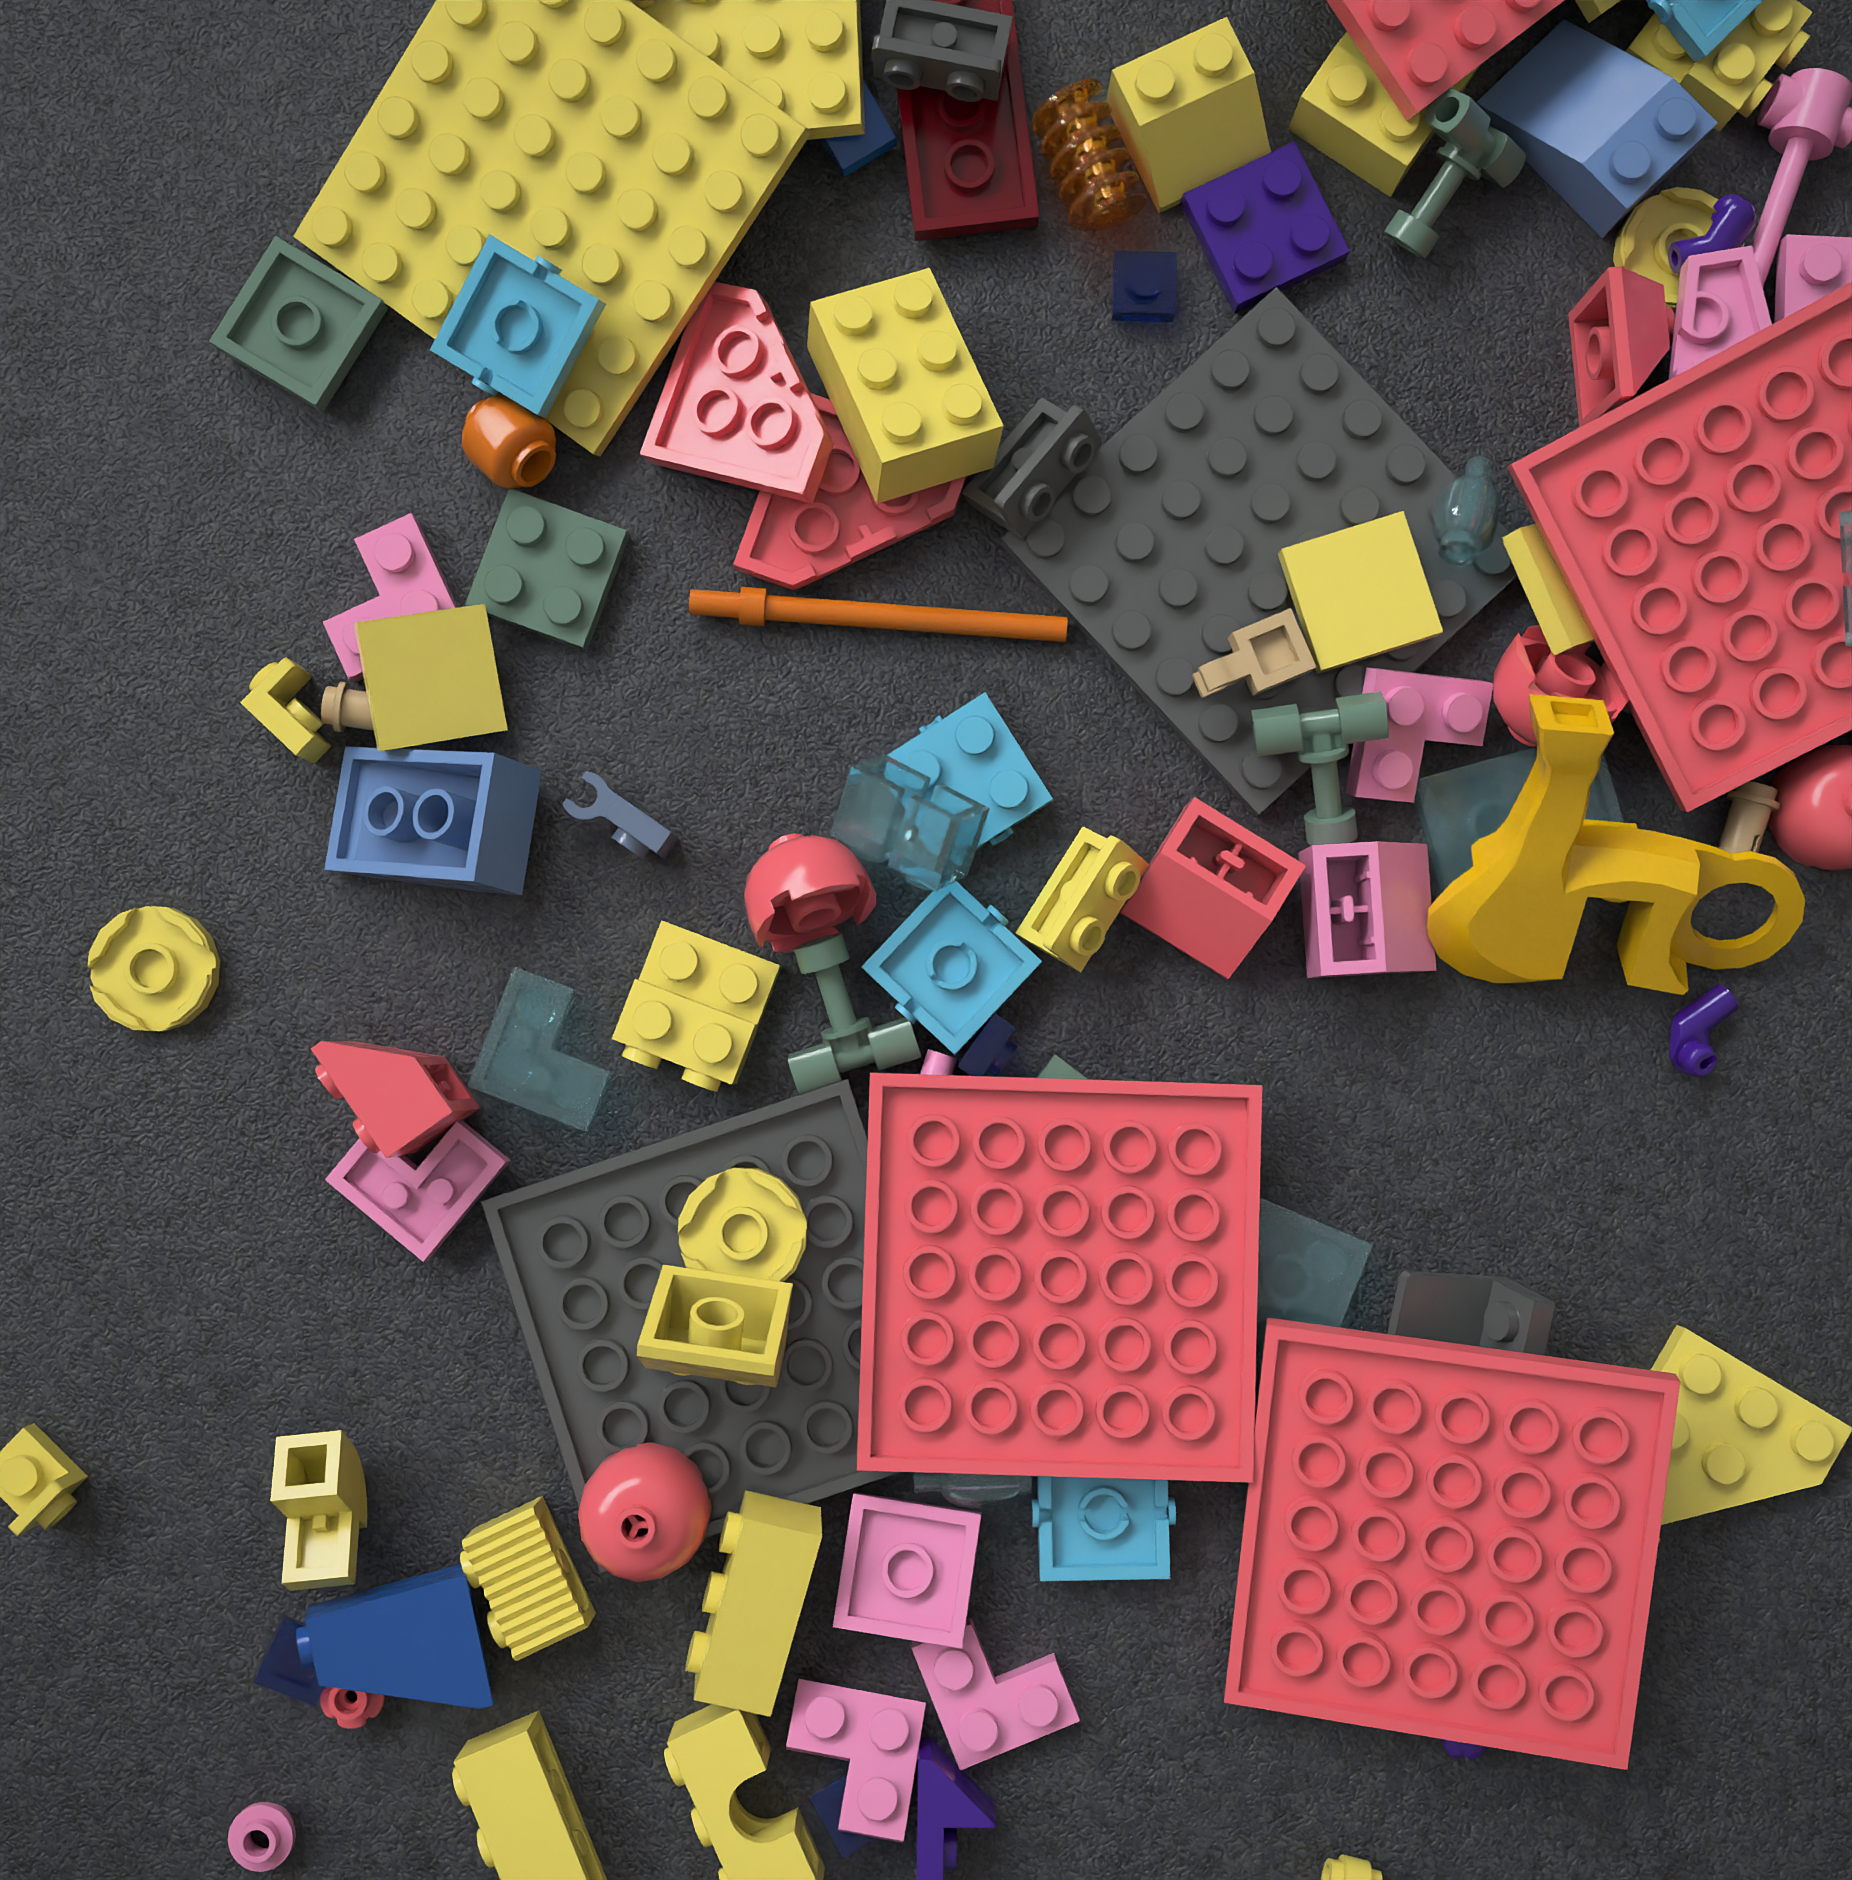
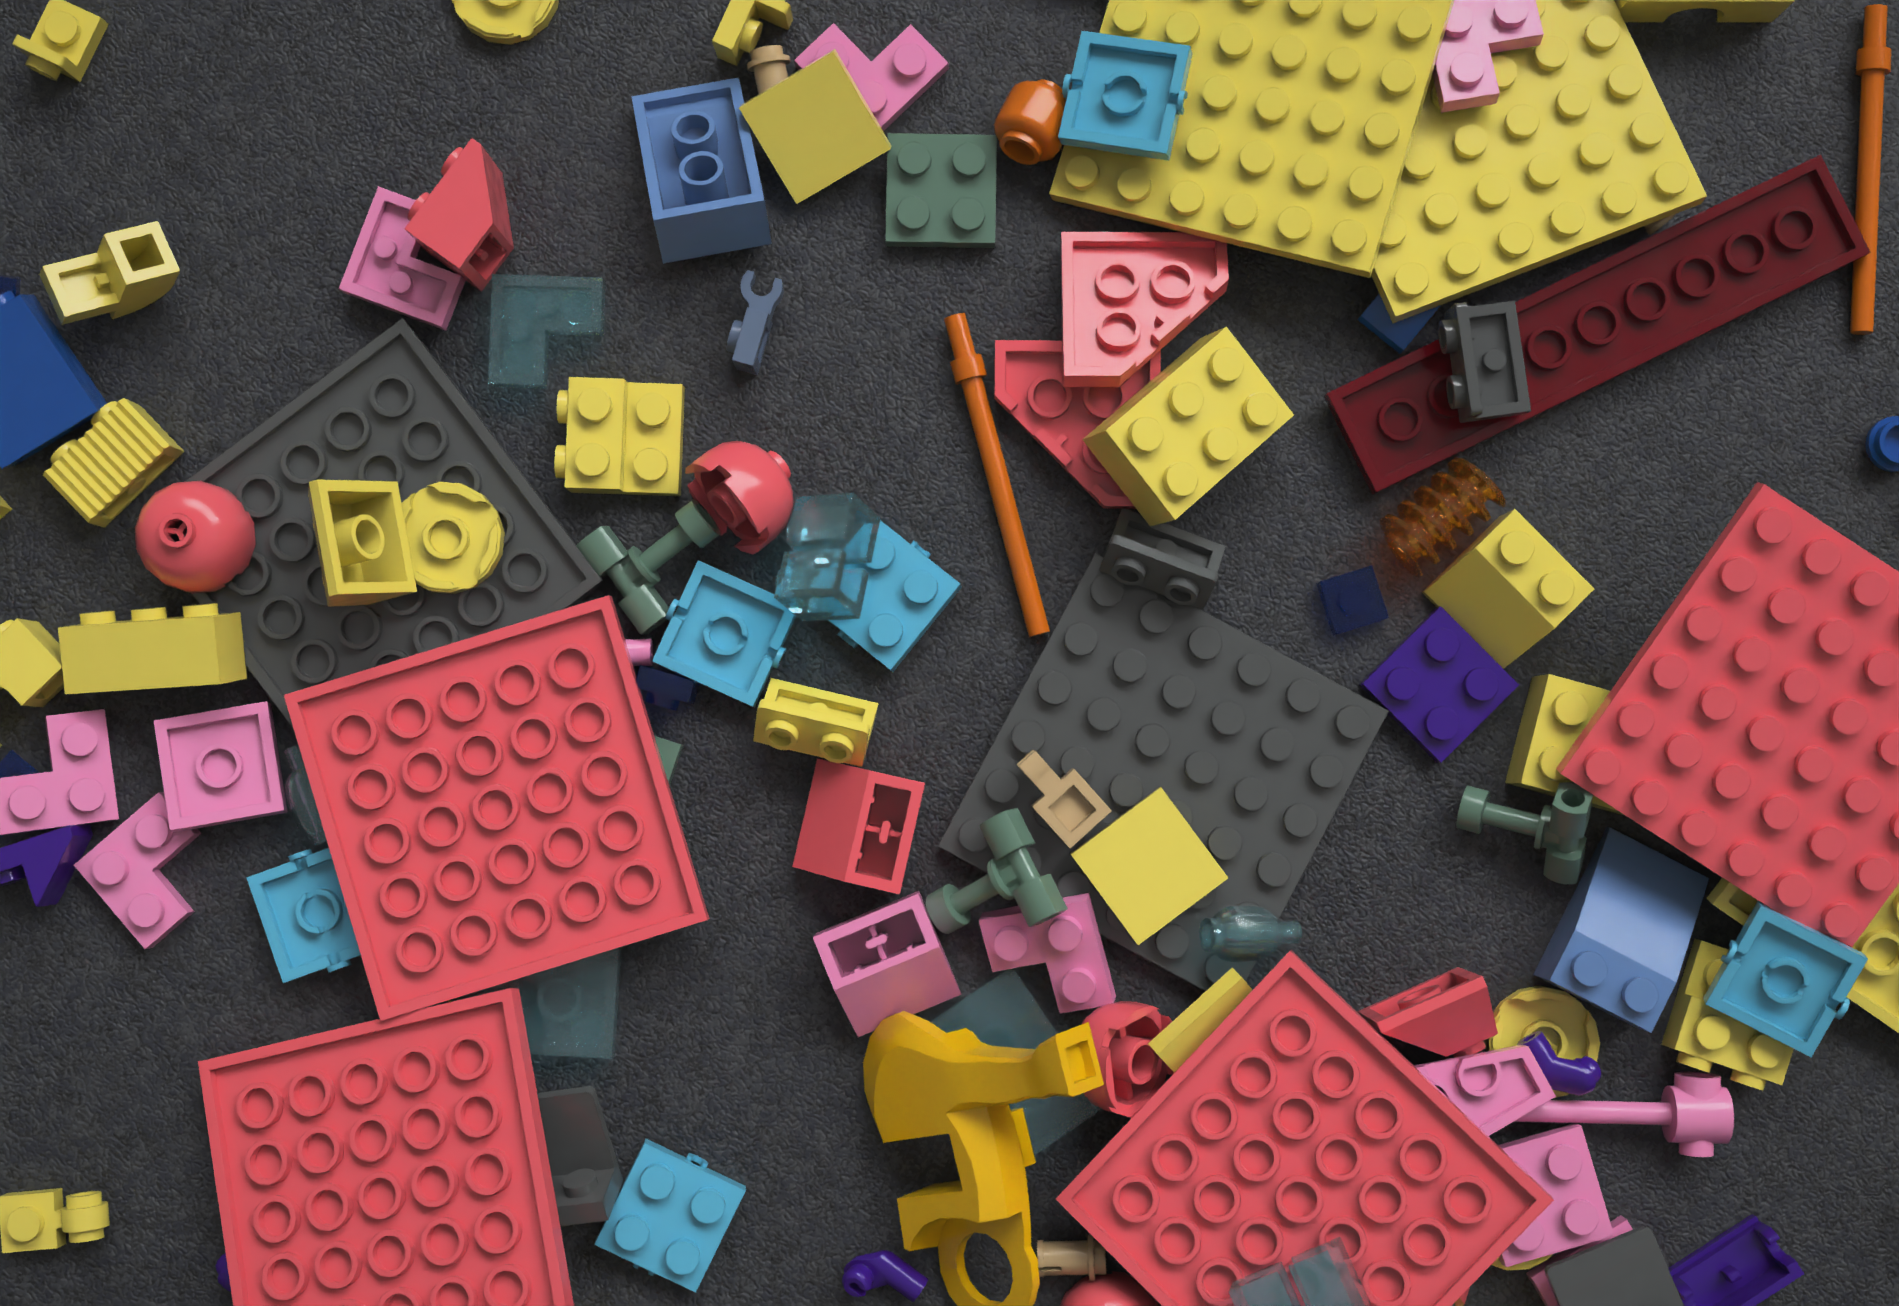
camera: 70 degrees right, 0 degrees up
none -> medium azure plate [594,1139,746,1293]

